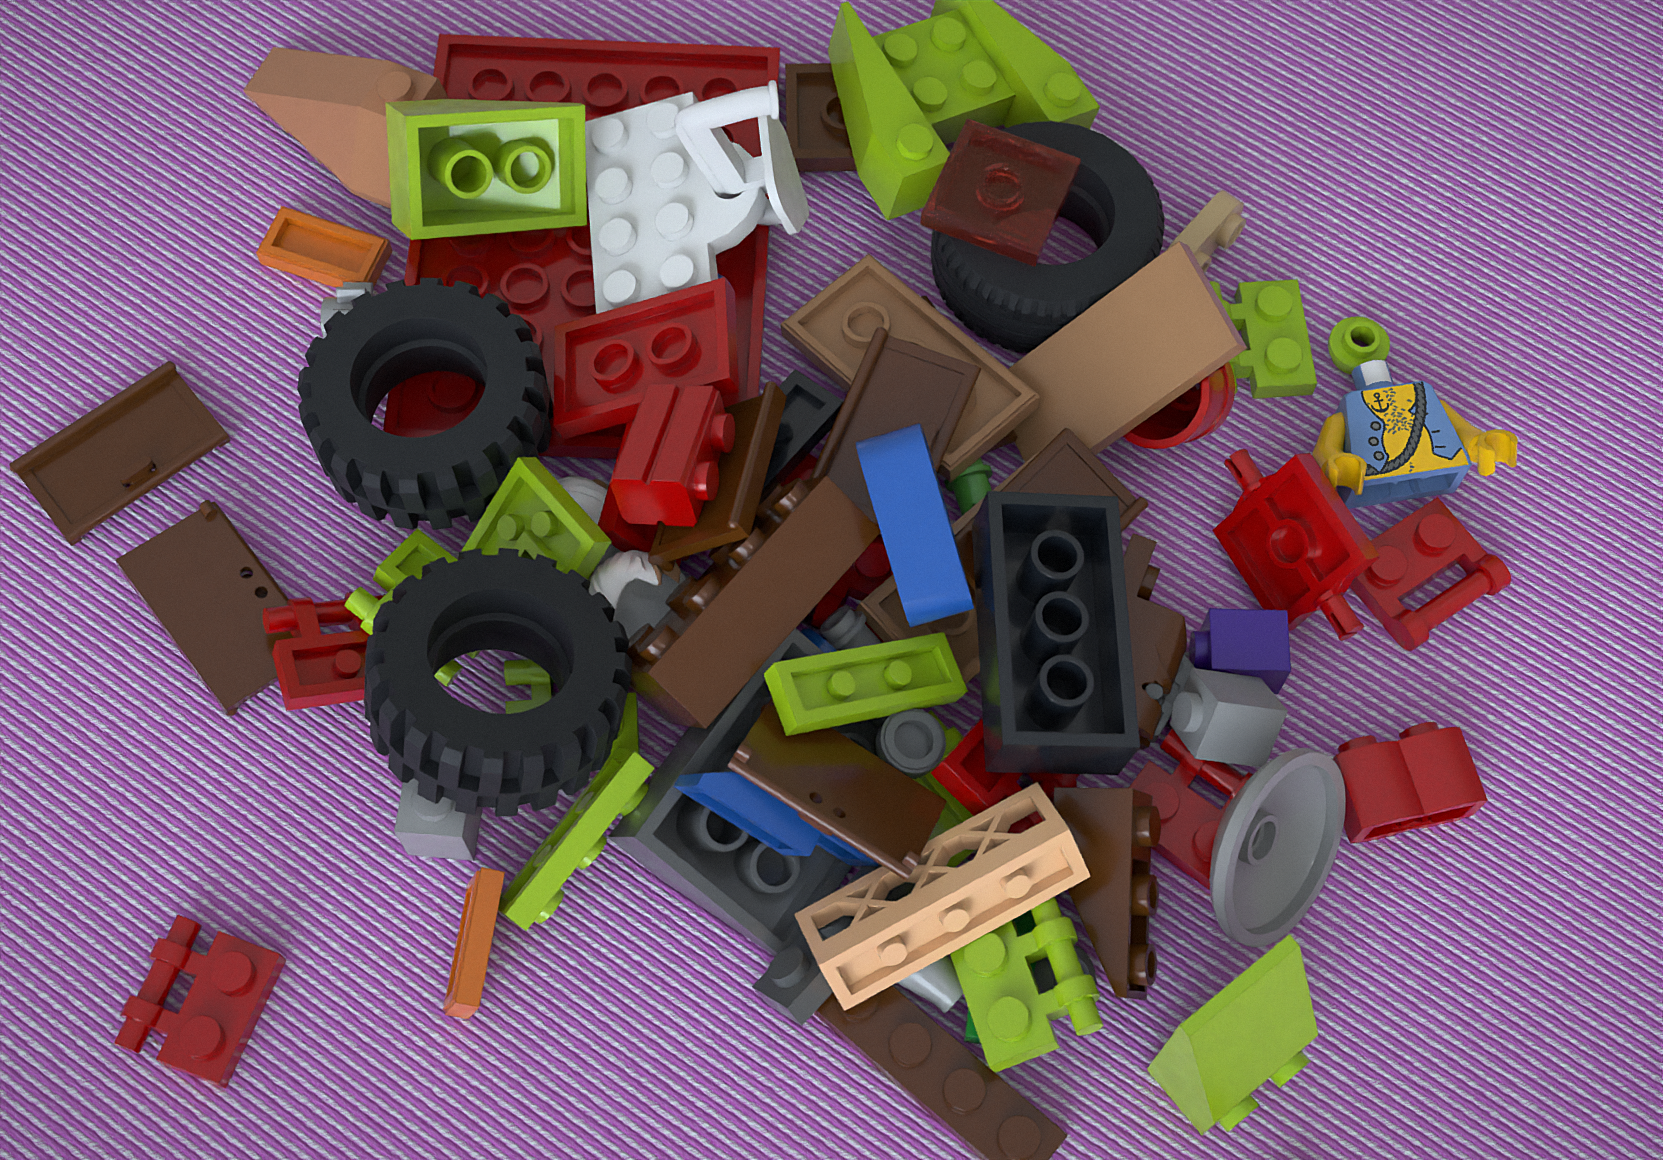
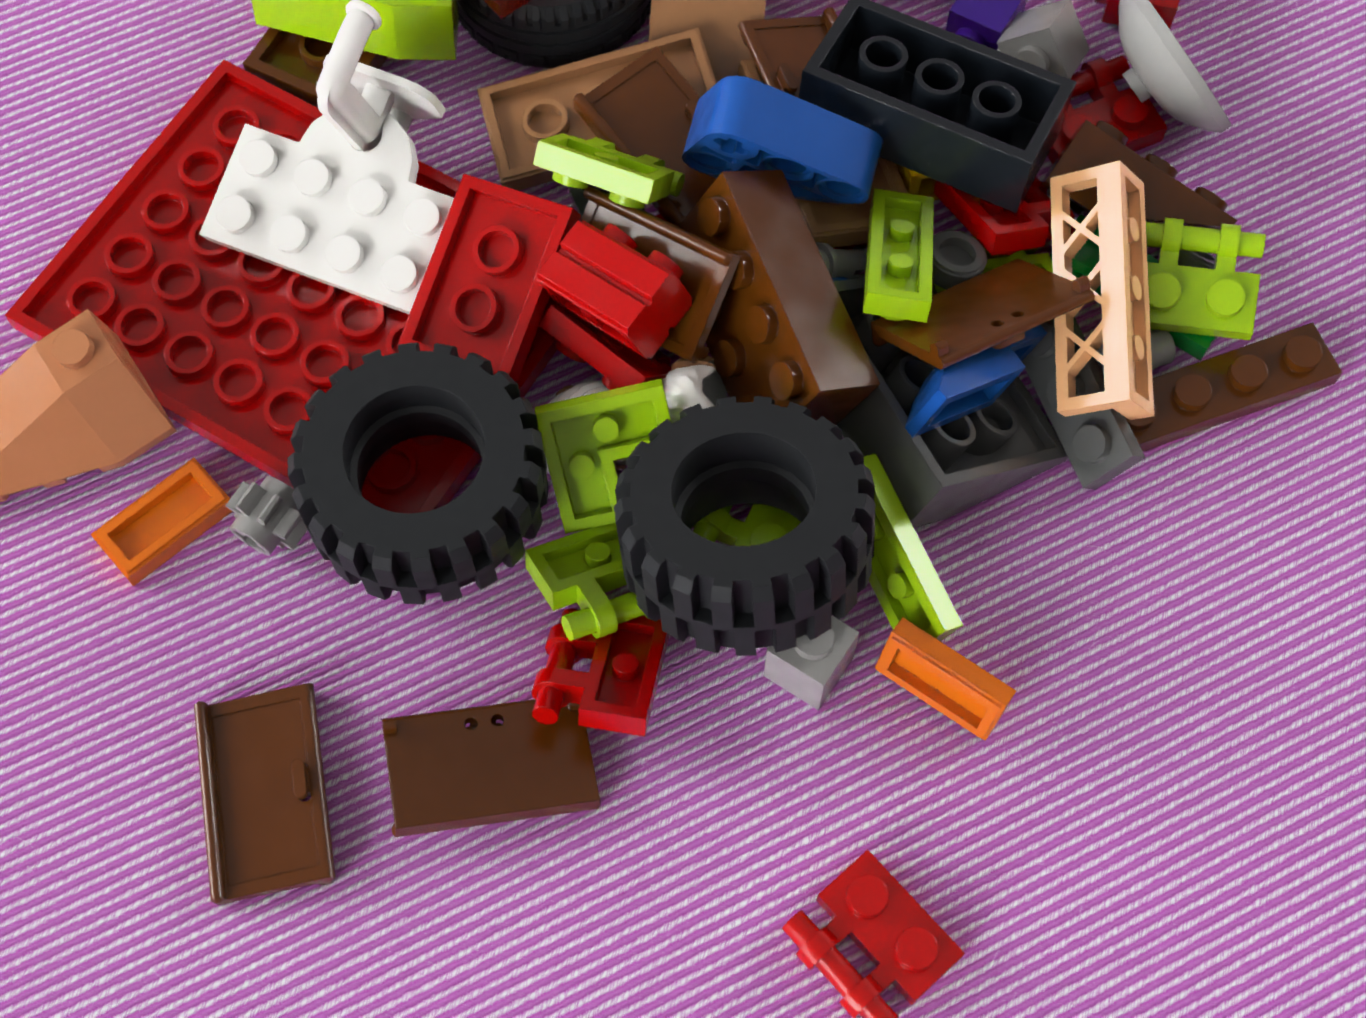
camera: 60 degrees left, 0 degrees up
lime slope [385,99,587,240] -> none
lime slope [1147,934,1319,1135] -> none
none -> lime plate [533,133,685,209]

